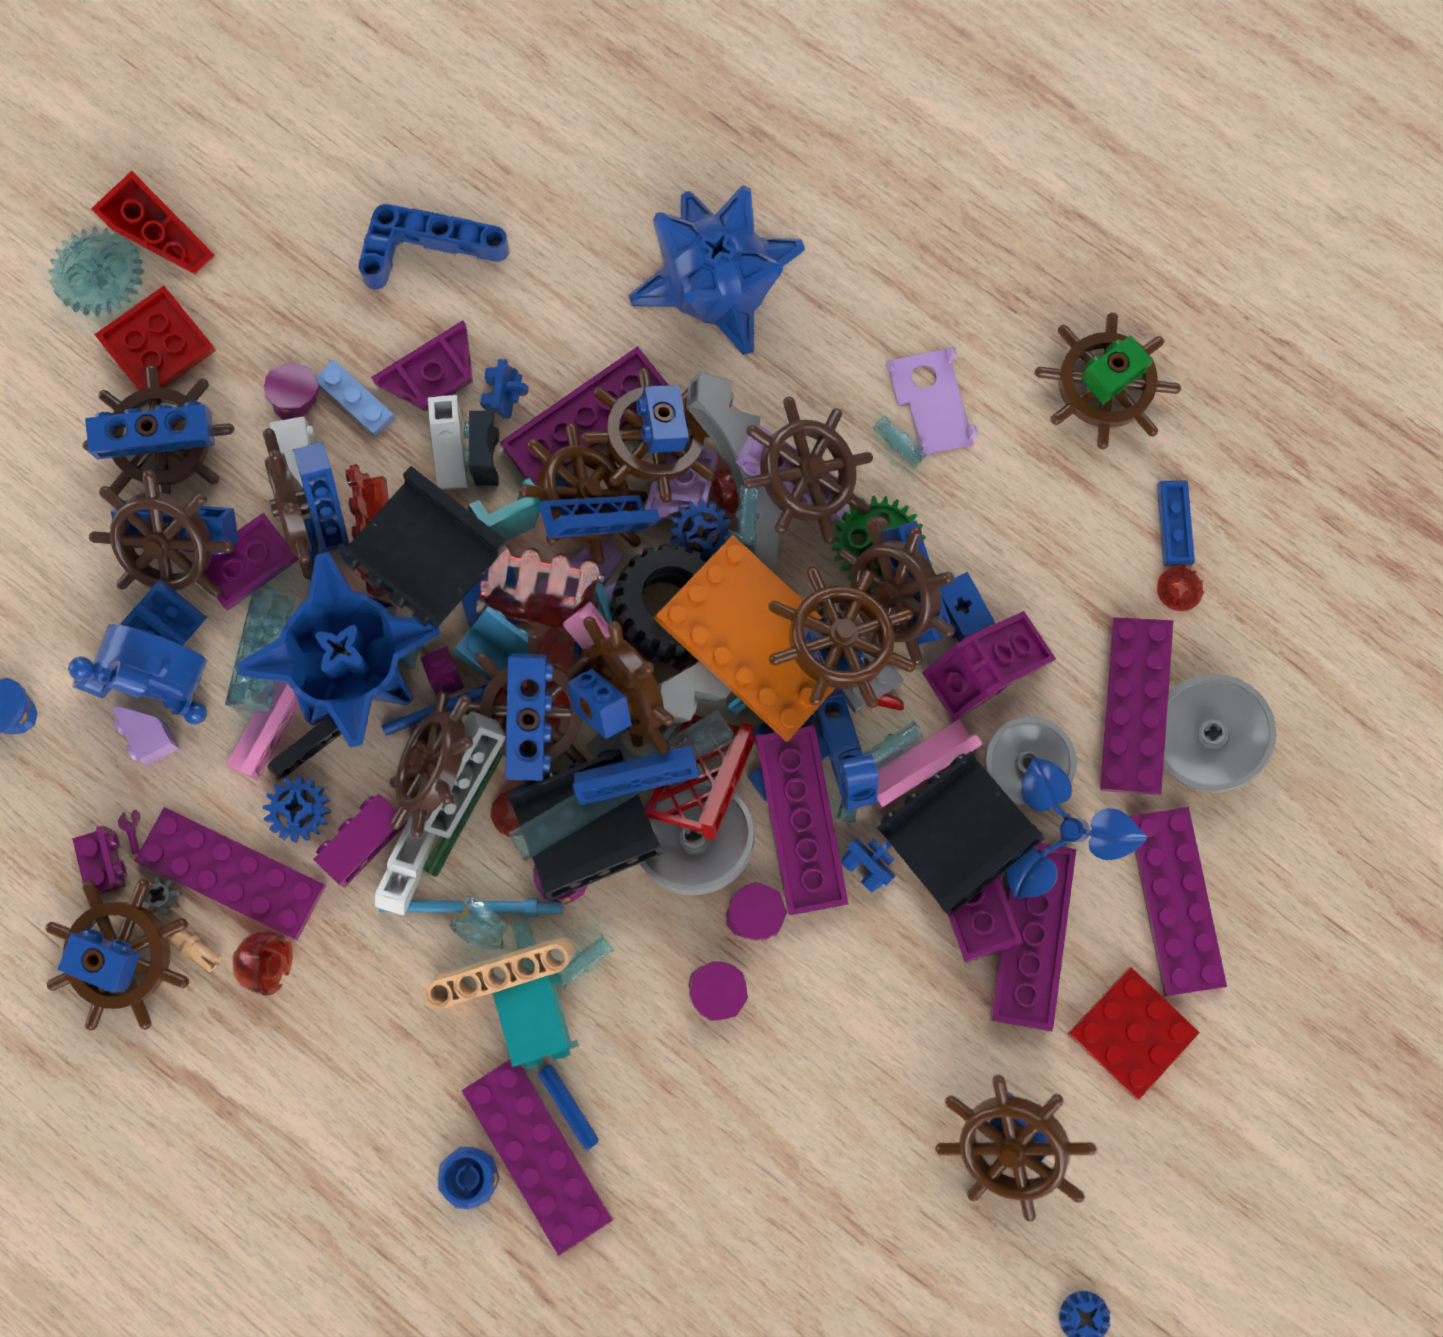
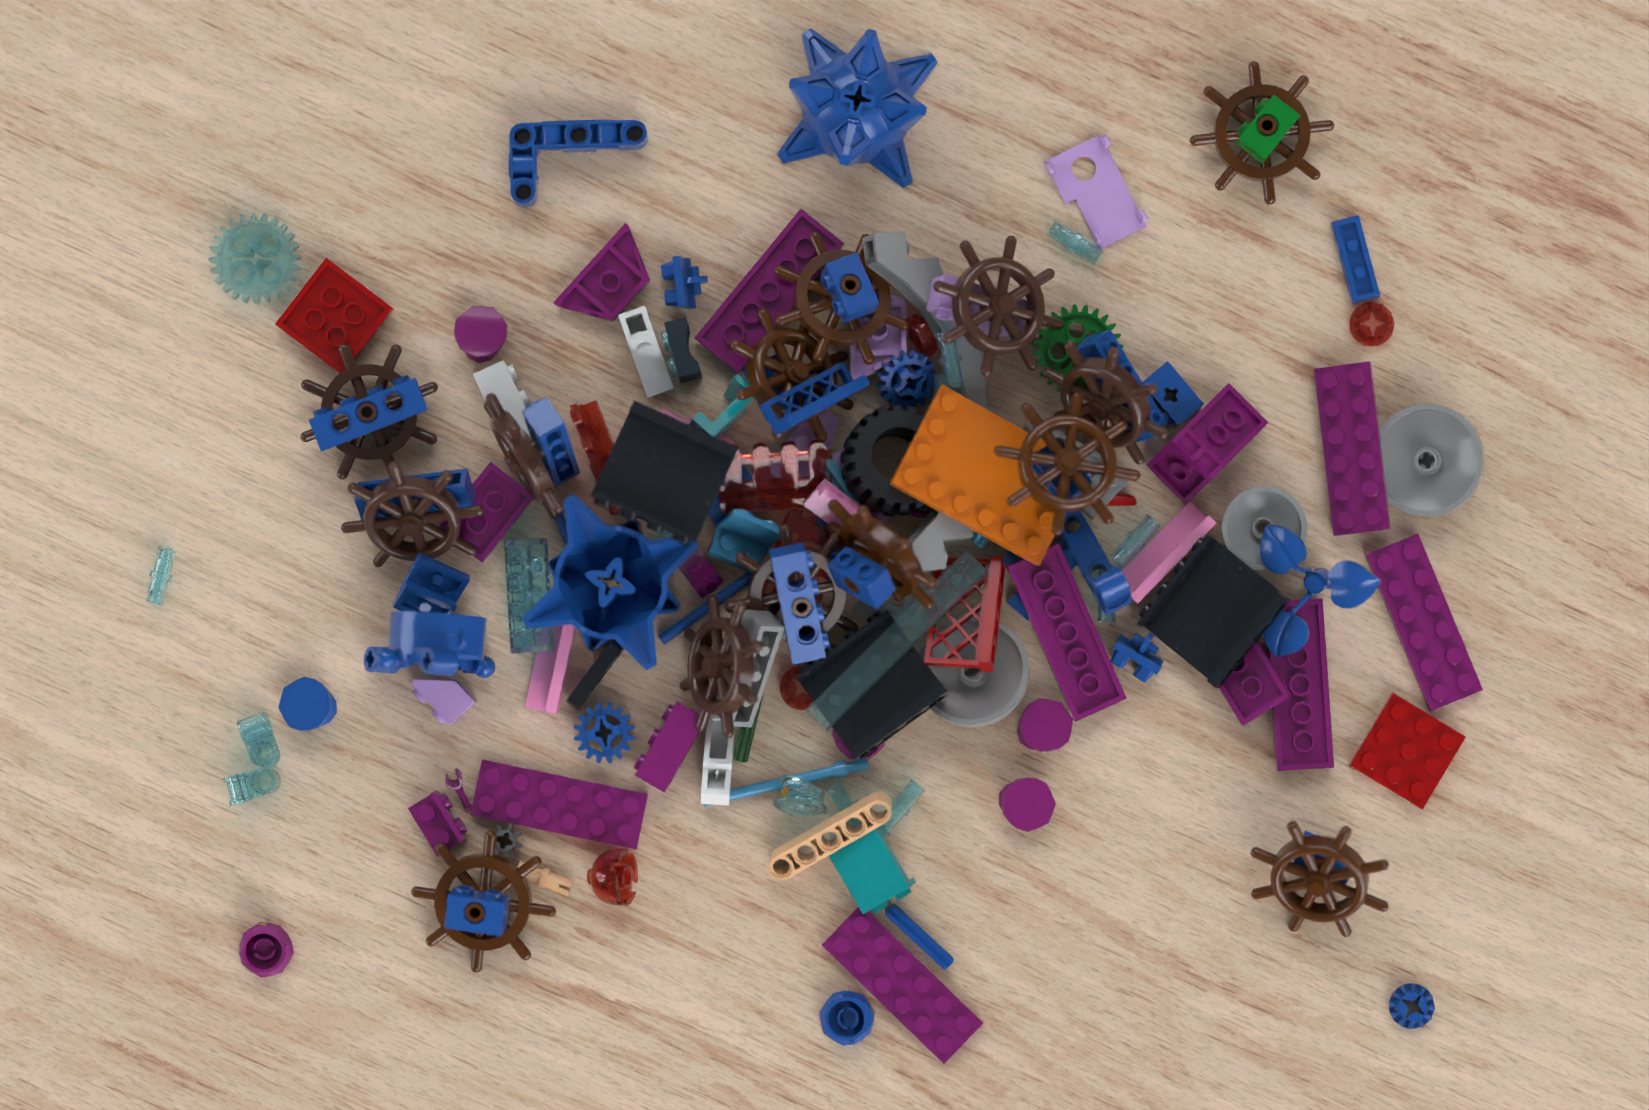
camera: 10 degrees left, 10 degrees up
red wedge [91,170,215,274] -> none
light blue plate [316,360,395,437] -> none
blue fence [573,745,699,805] -> none

